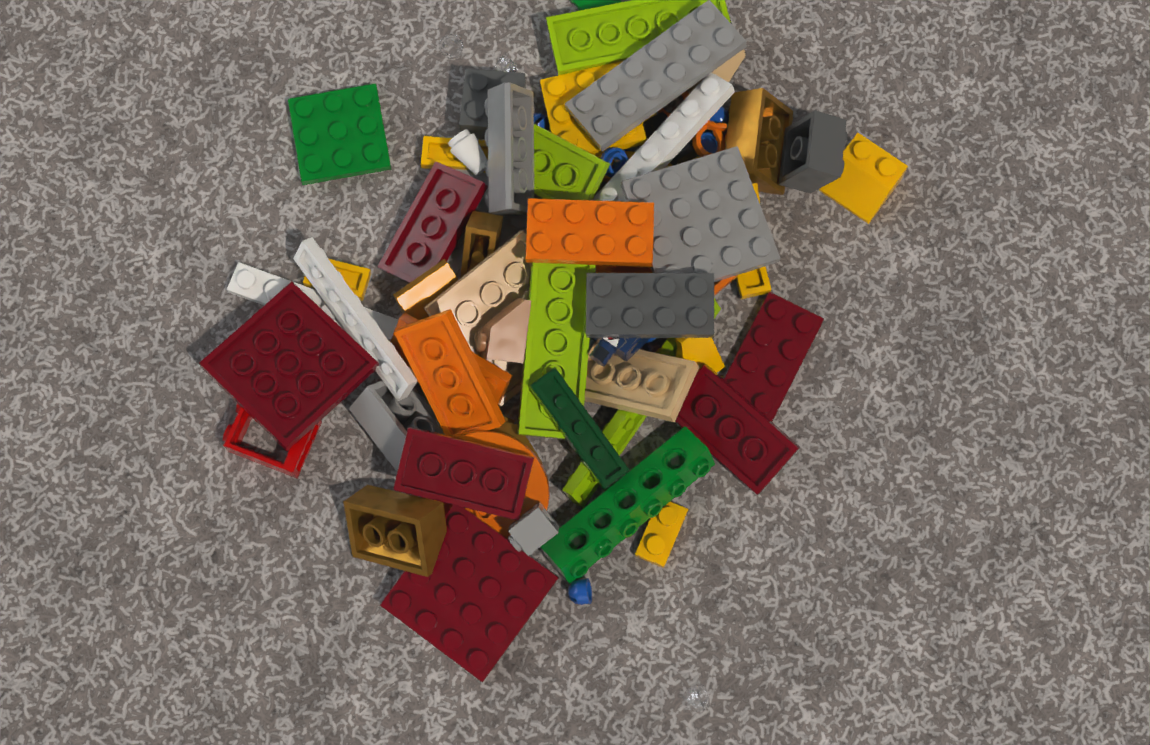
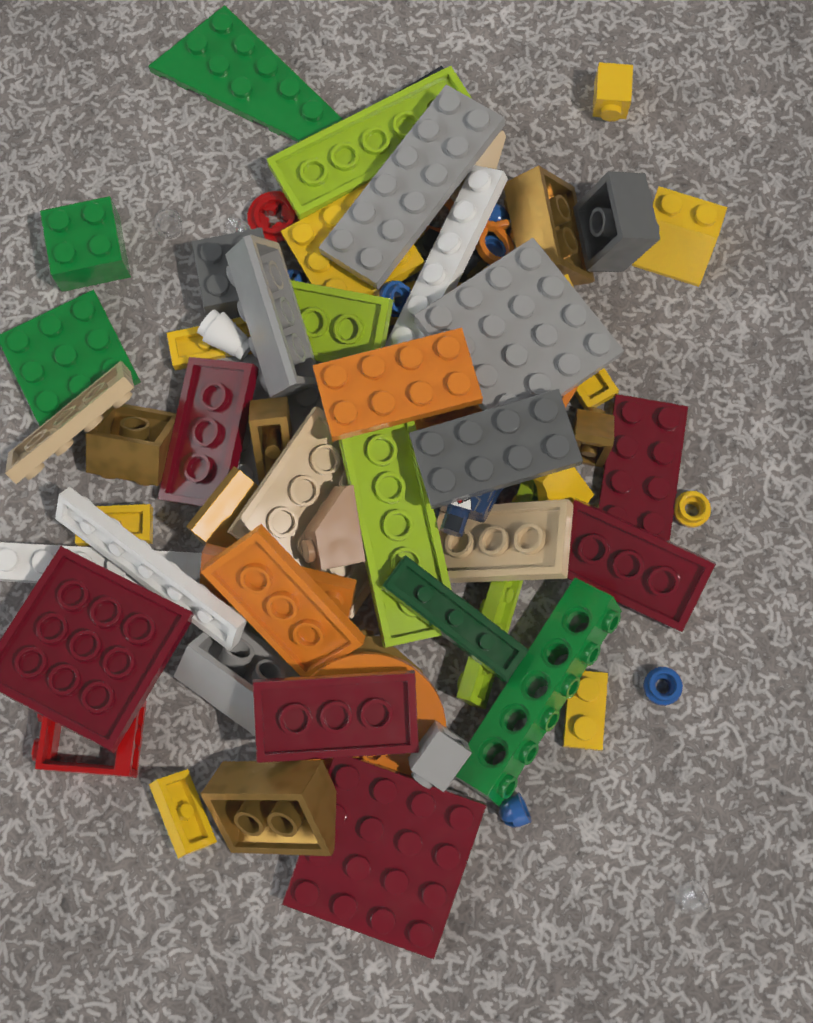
camera: 15 degrees left, 0 degrees up
none -> tan plate [5,361,134,484]
none -> green brick [40,196,131,292]
none -> pearl gold slope [86,404,176,486]
none -> yellow plate [149,769,217,859]
none -> red gear [247,191,300,244]
none -> pearl gold slope [572,407,614,468]
none -> yellow brick [592,62,633,122]
none -> blue plate [643,667,683,706]
none -> yellow plate [674,491,711,528]

